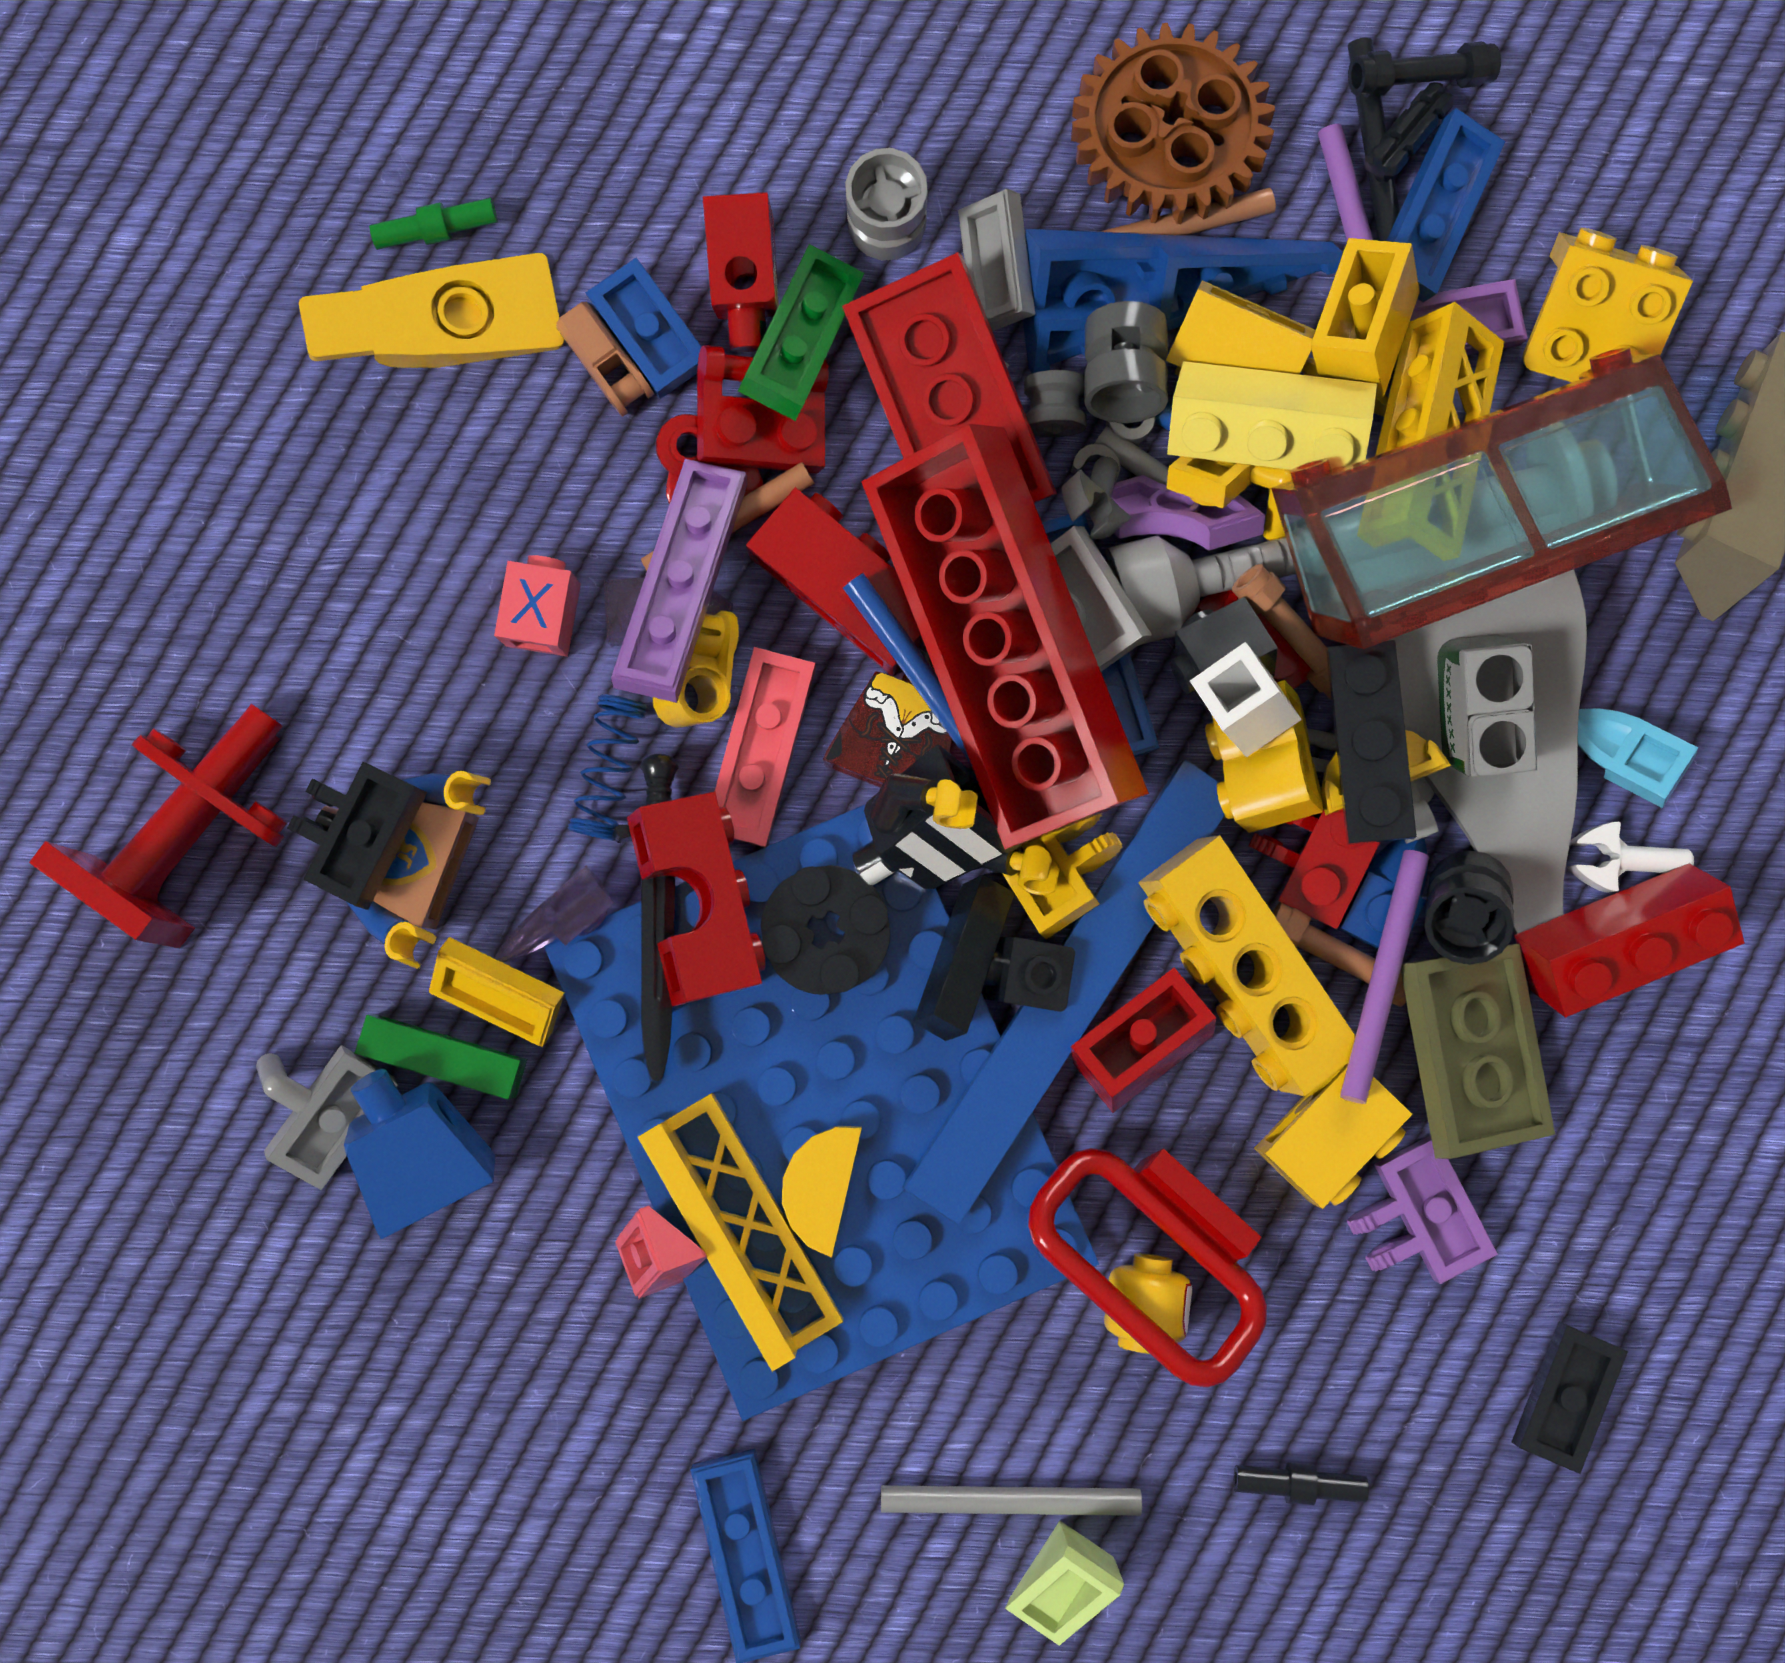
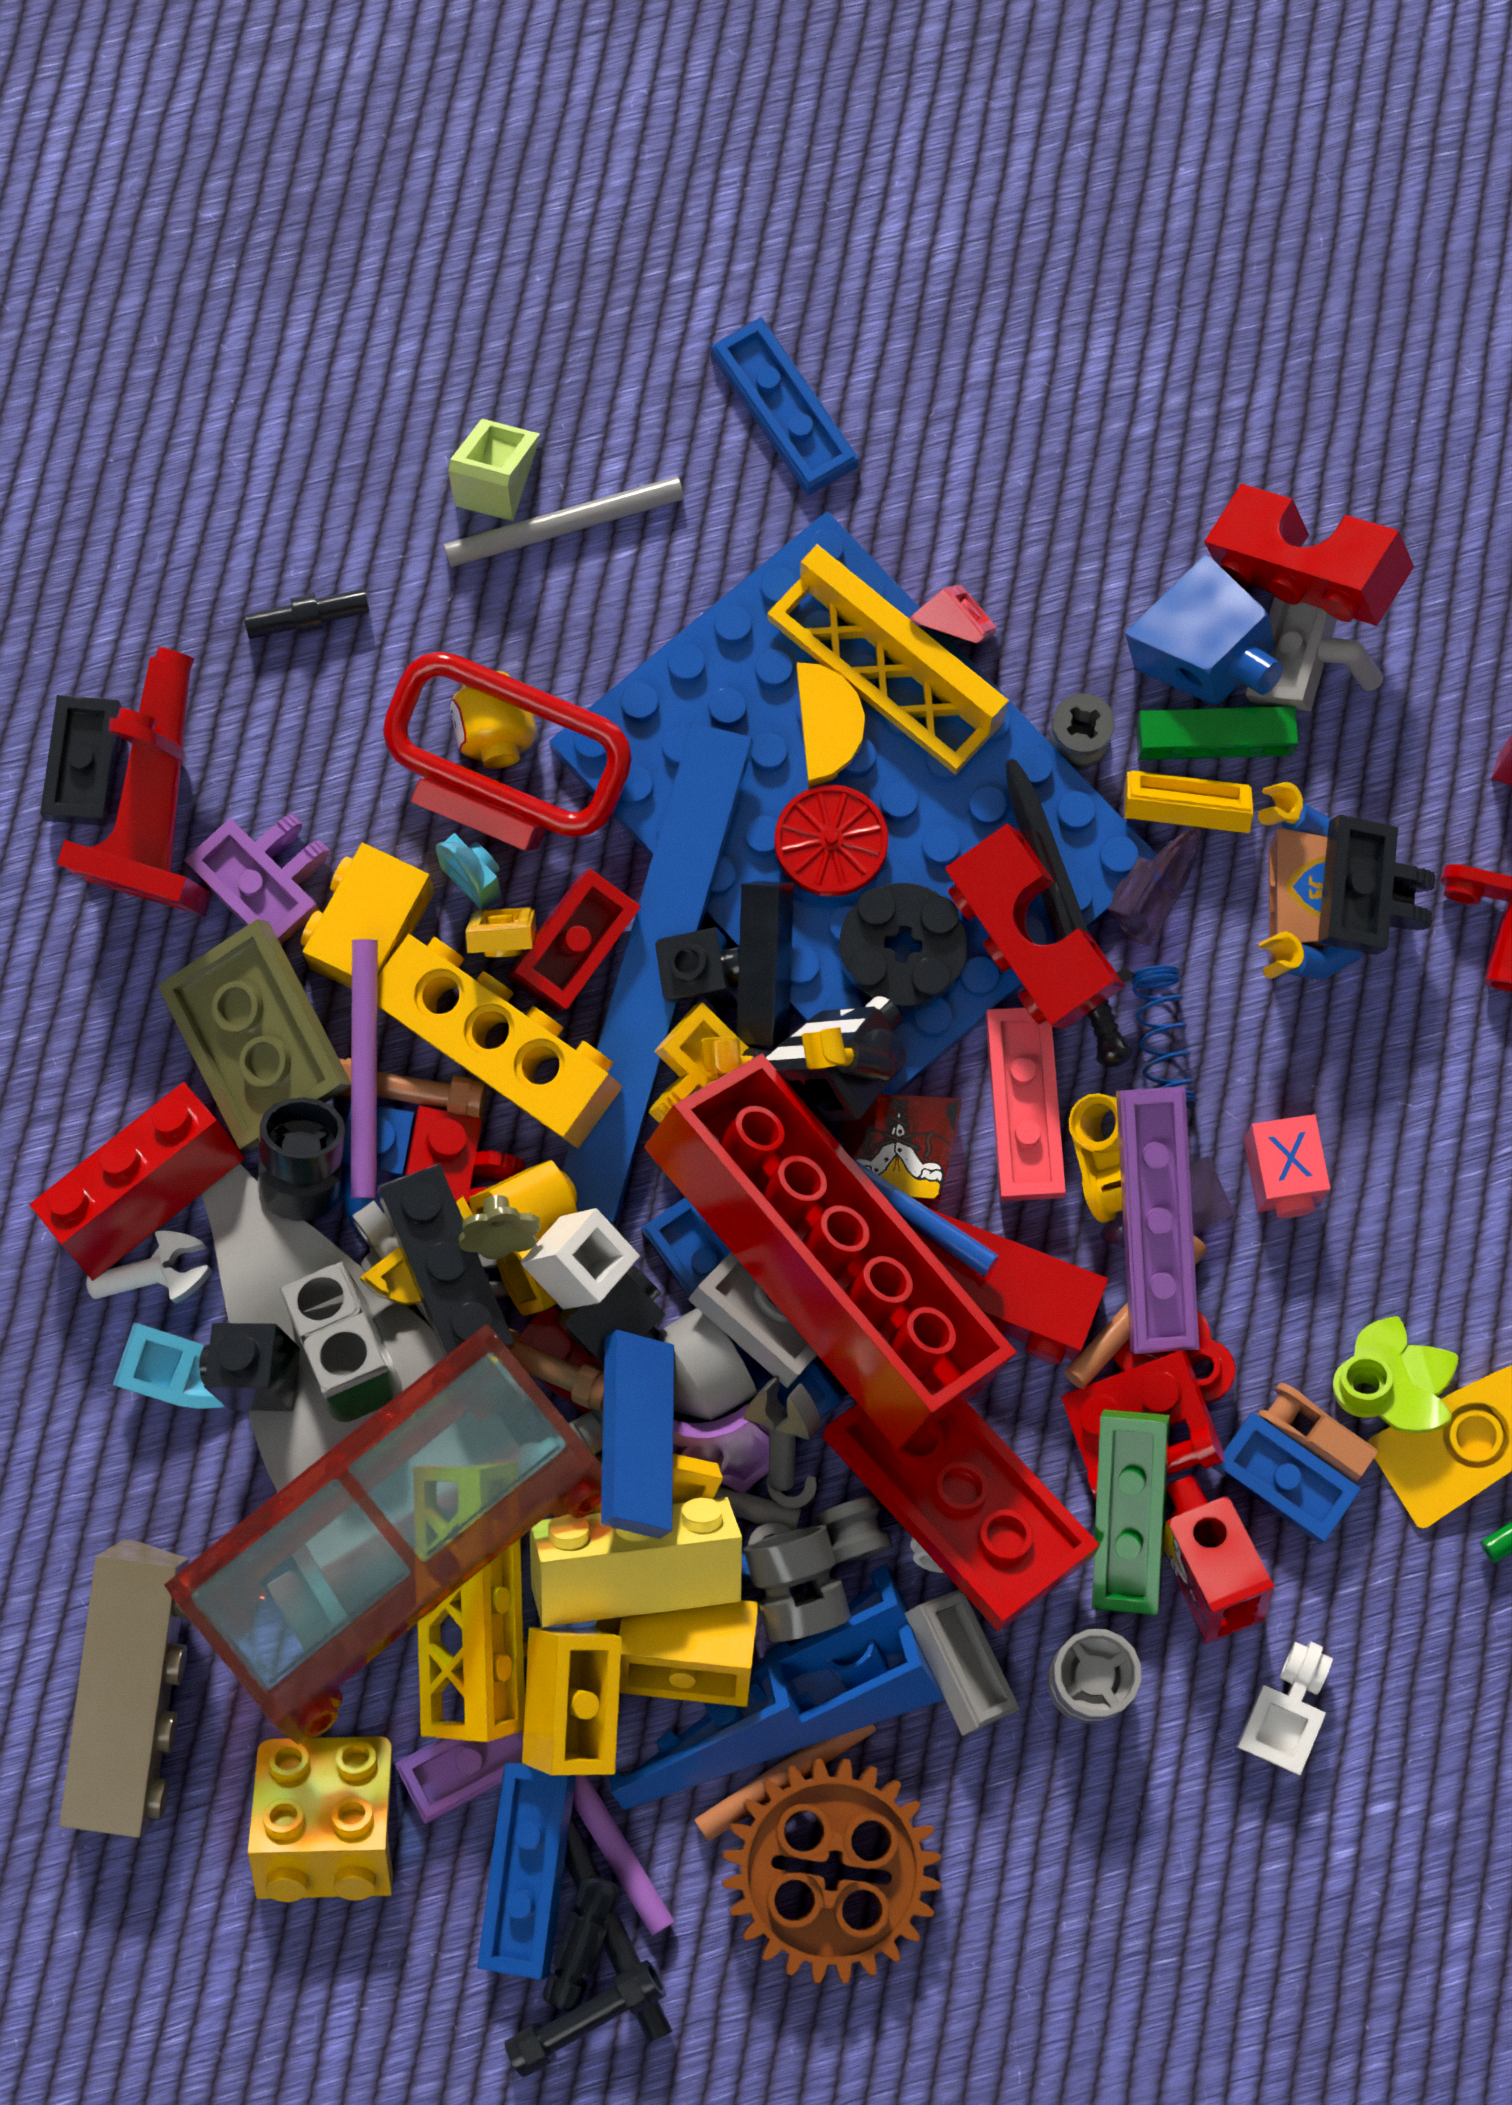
camera: 160 degrees right, 10 degrees down
none -> red piece [57,647,212,917]
none -> black brick [199,1323,300,1411]
none -> medium azure plate [436,833,501,910]
none -> olive plant [459,1195,541,1259]
none -> yellow plate [466,907,537,957]
none -> blue tile [601,1330,674,1539]
none -> red wheel [774,784,888,897]
none -> dark grey wheel [1049,694,1115,768]
none -> red arch [1204,483,1414,626]
none -> white plate [1236,1641,1333,1775]
none -> lime plate [1333,1316,1458,1433]

